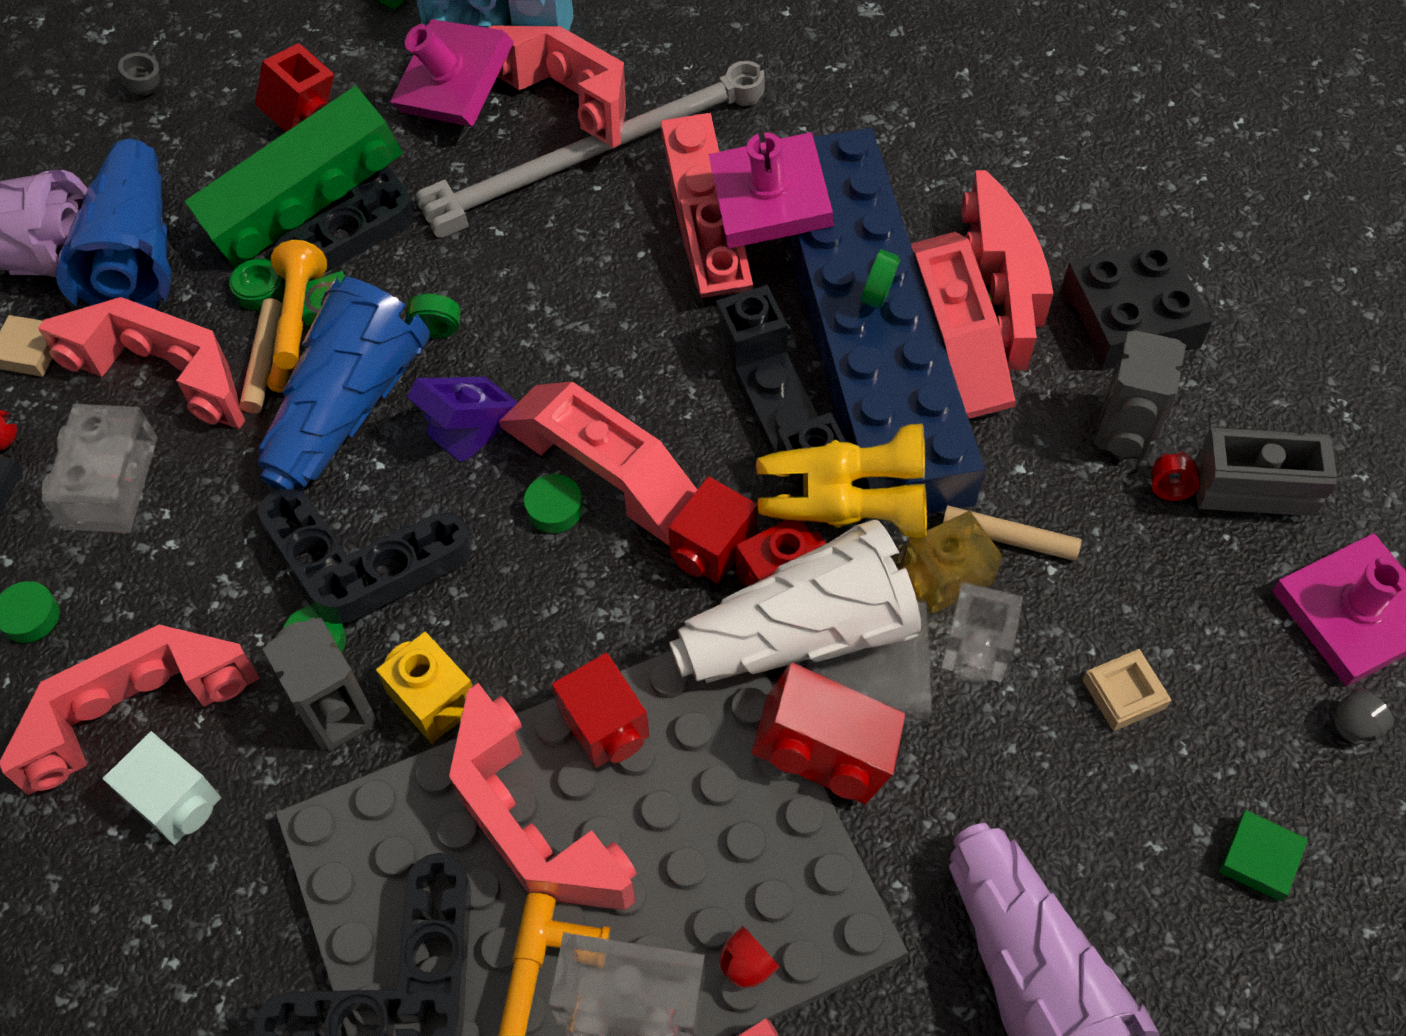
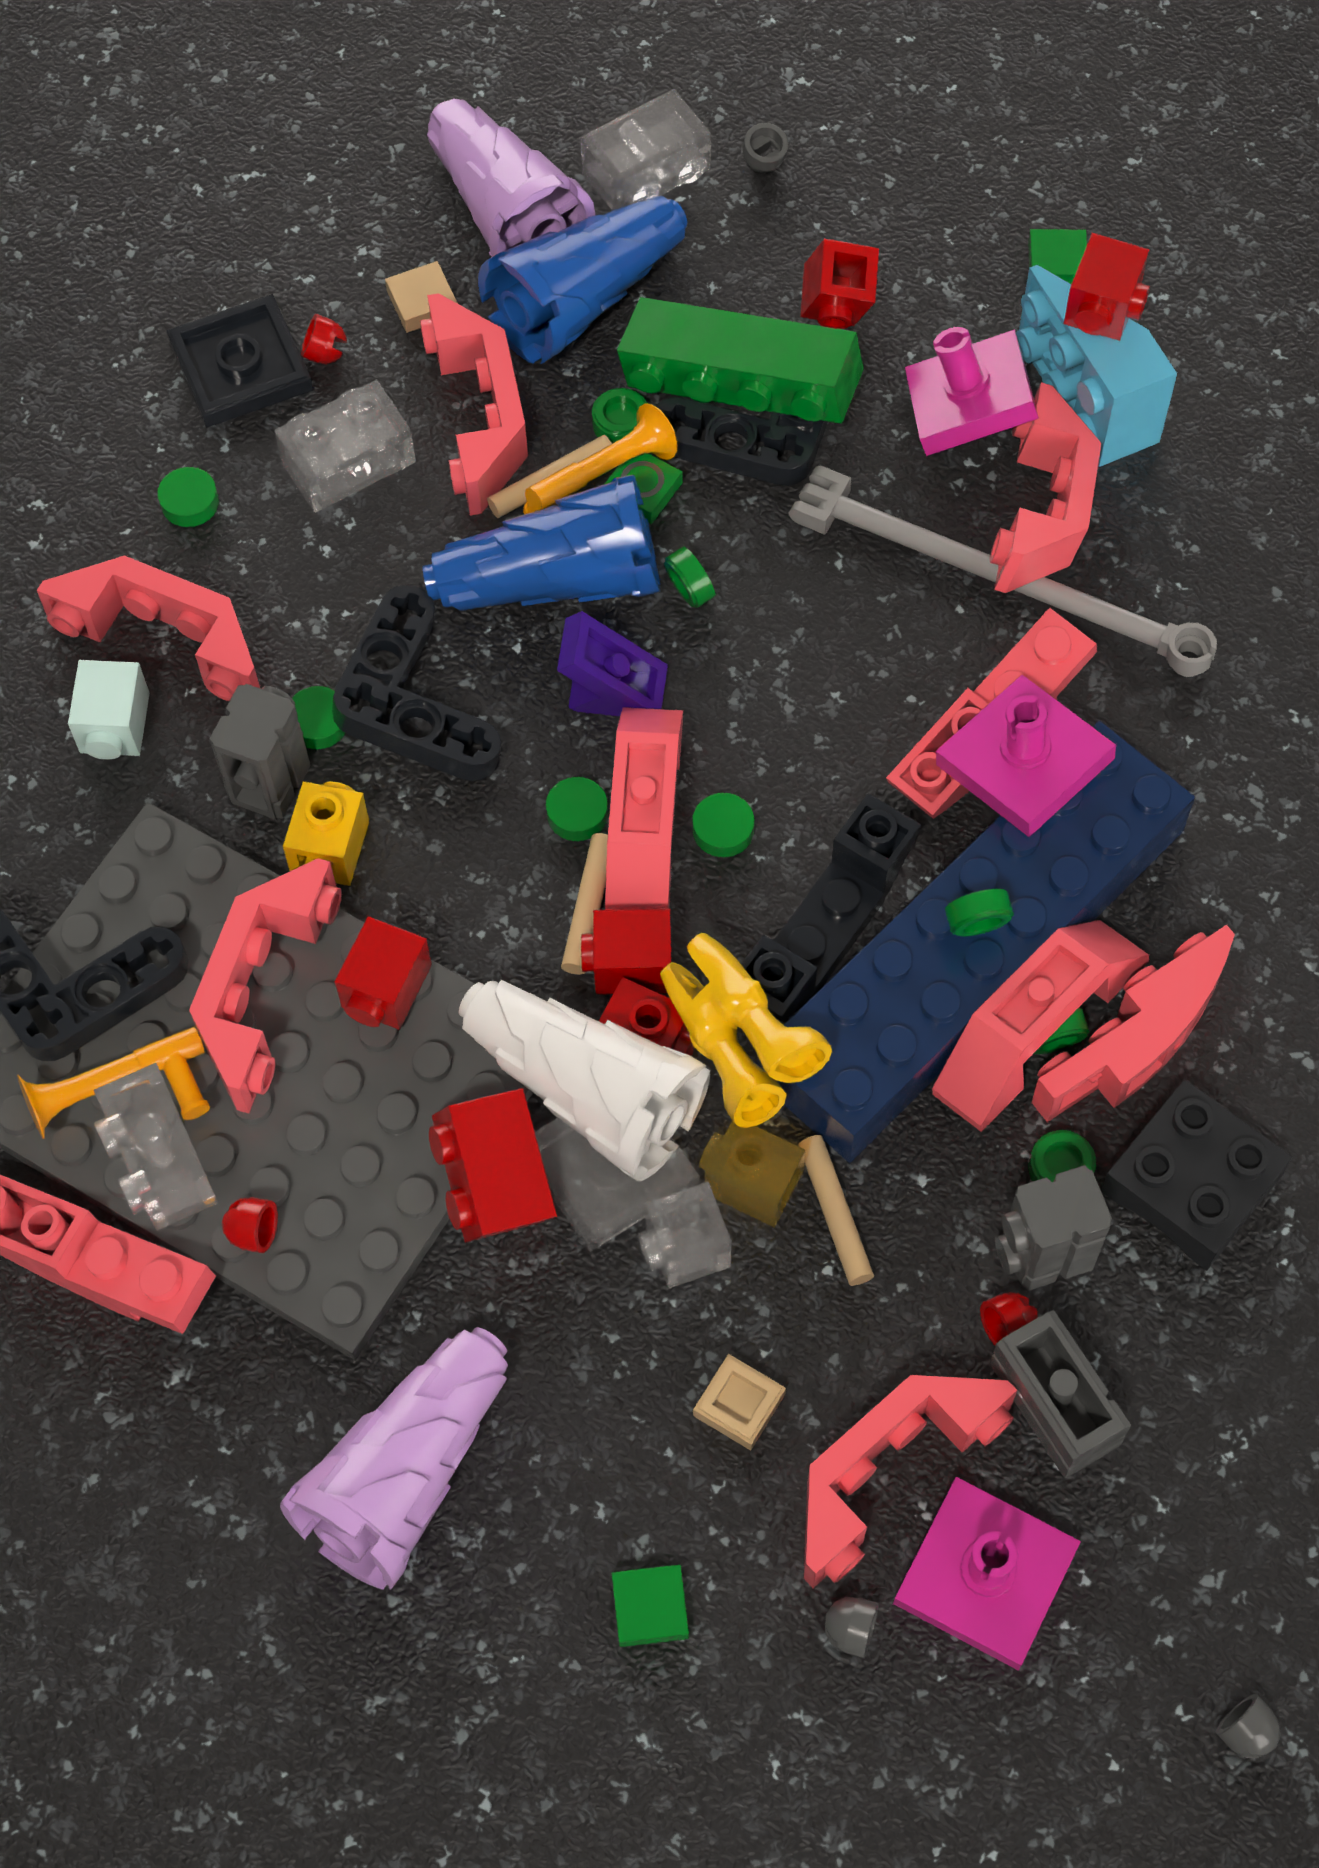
camera: 55 degrees right, 5 degrees up
none -> tan piece [561,833,608,975]
none -> clear brick [581,89,711,211]
none -> green tile [693,793,754,858]
none -> coral slope [804,1375,1017,1588]
none -> green tile [1028,1130,1096,1182]

